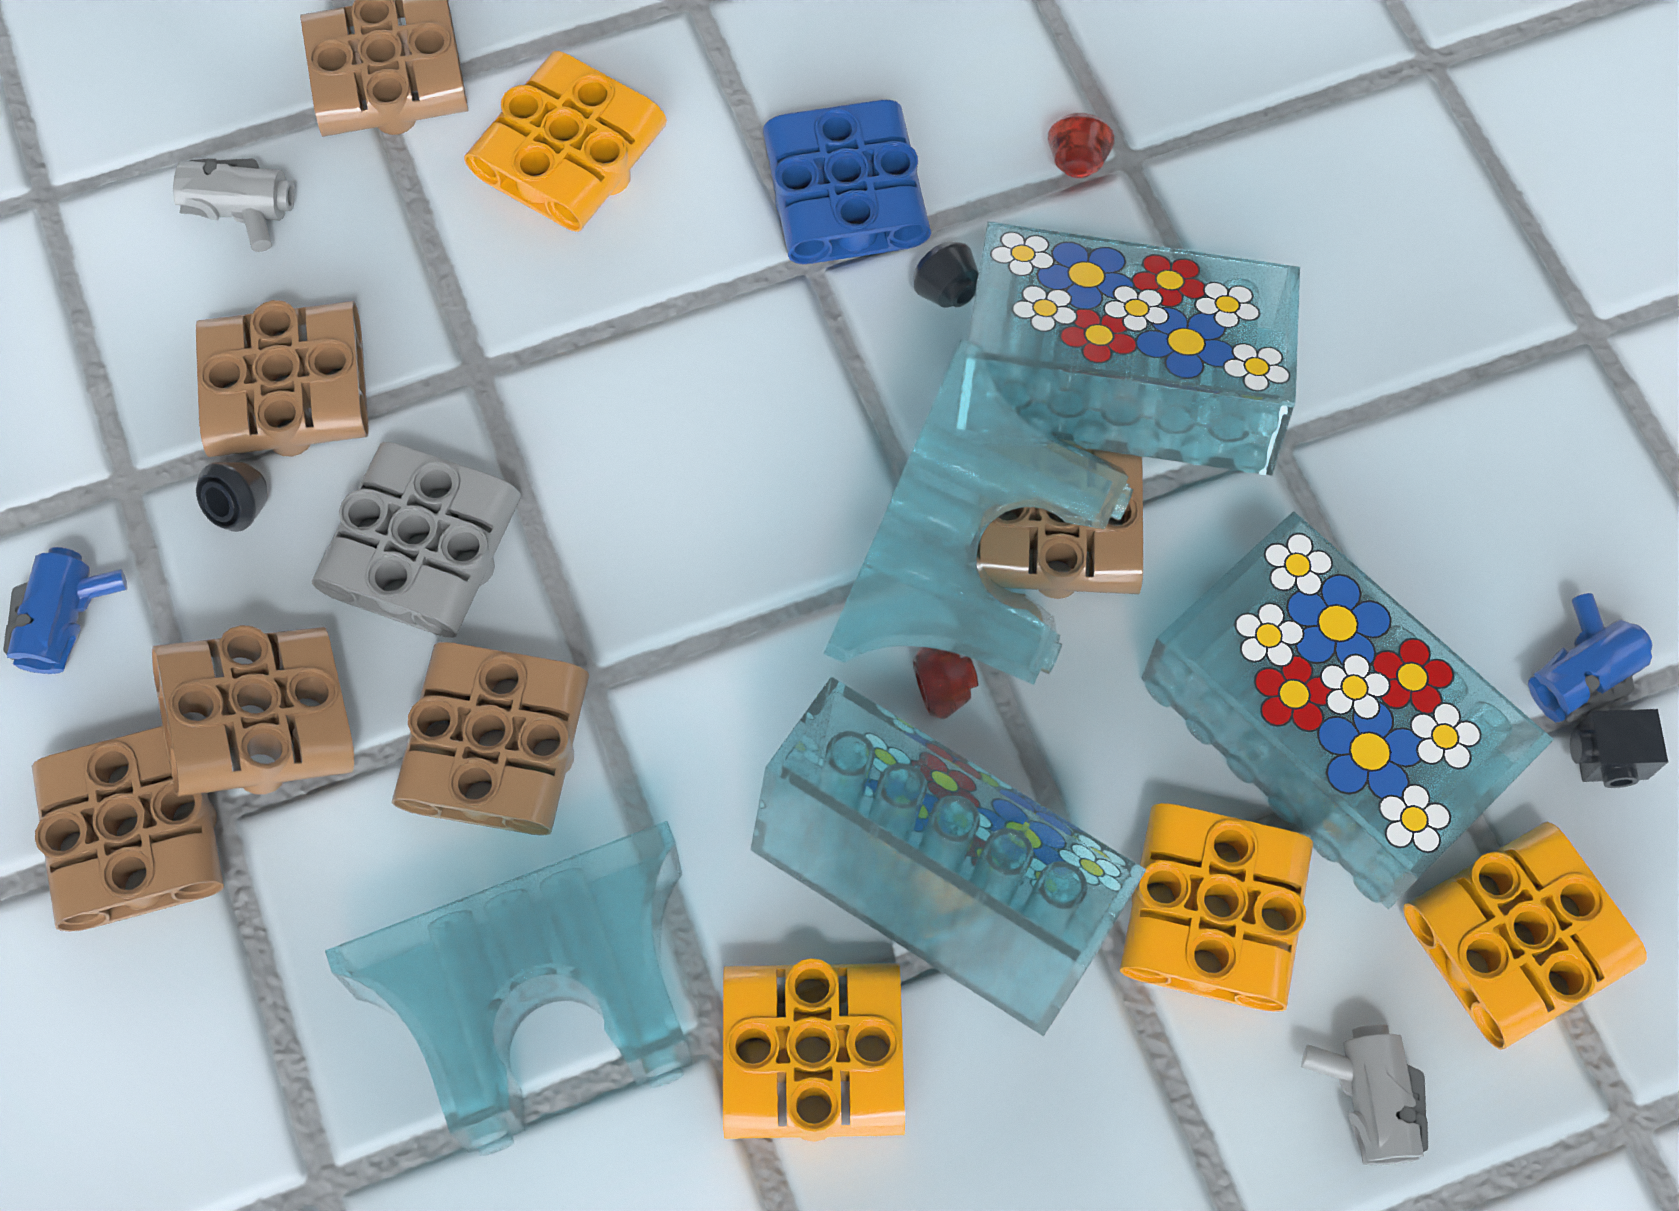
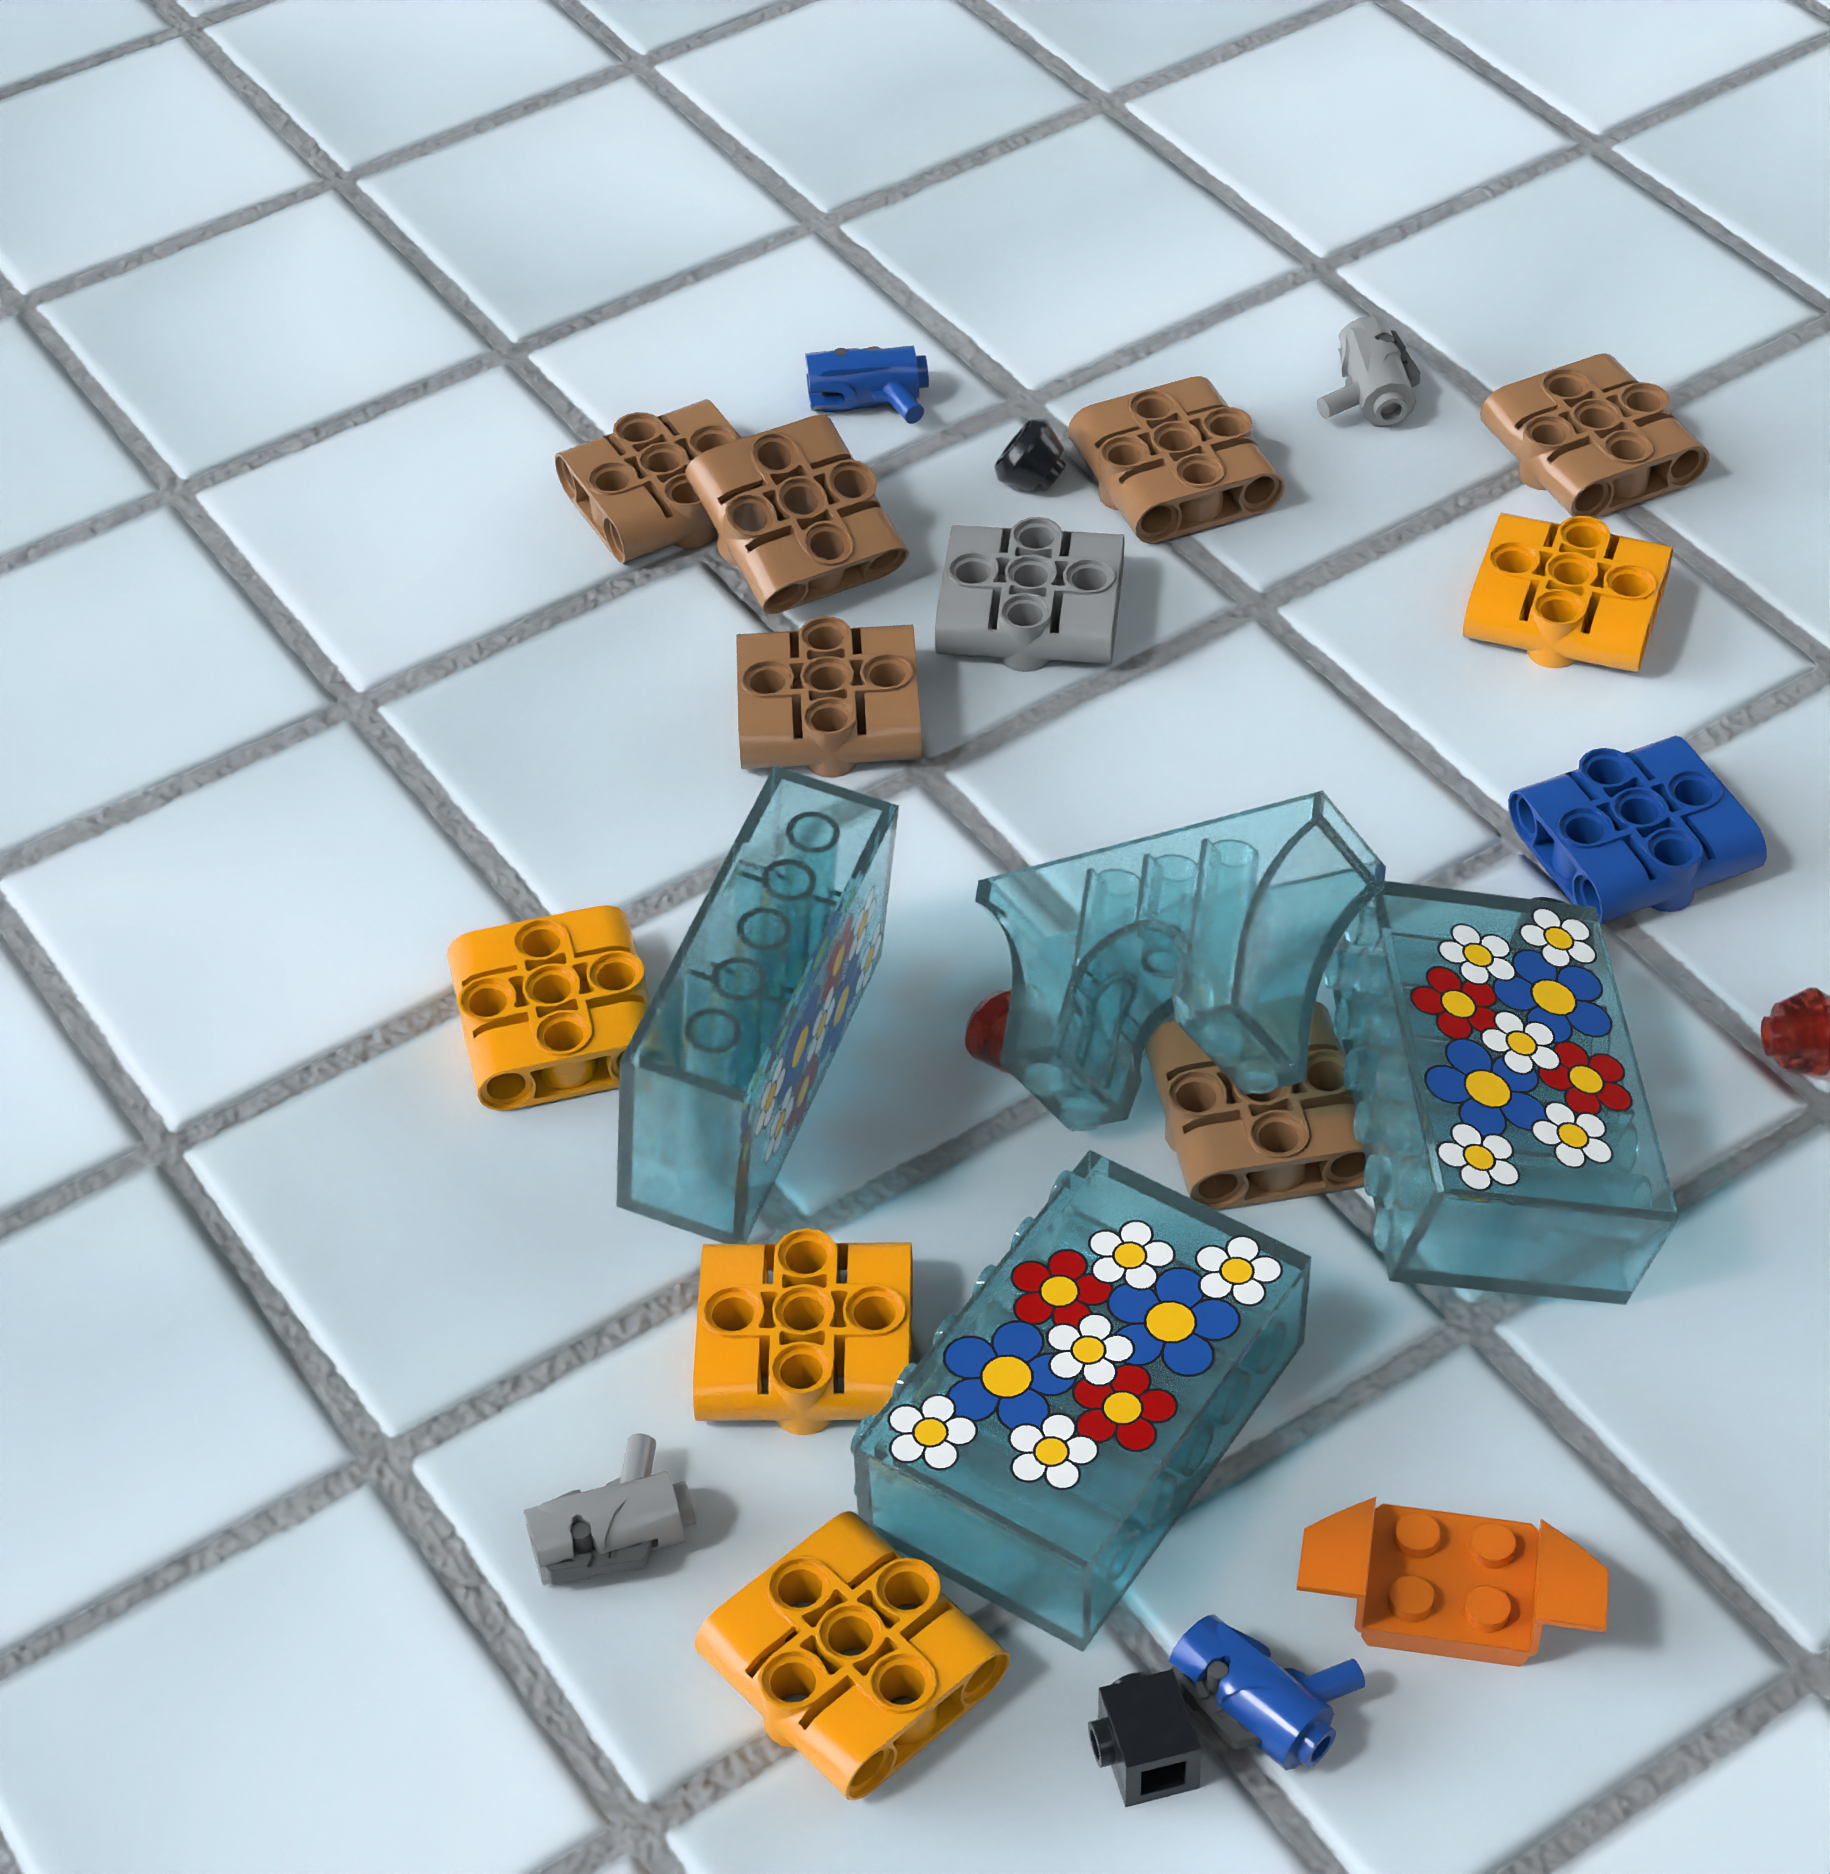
camera: 80 degrees right, 20 degrees down
clear light blue piece [325,821,692,1156] -> none
none -> orange piece [1296,1497,1609,1667]

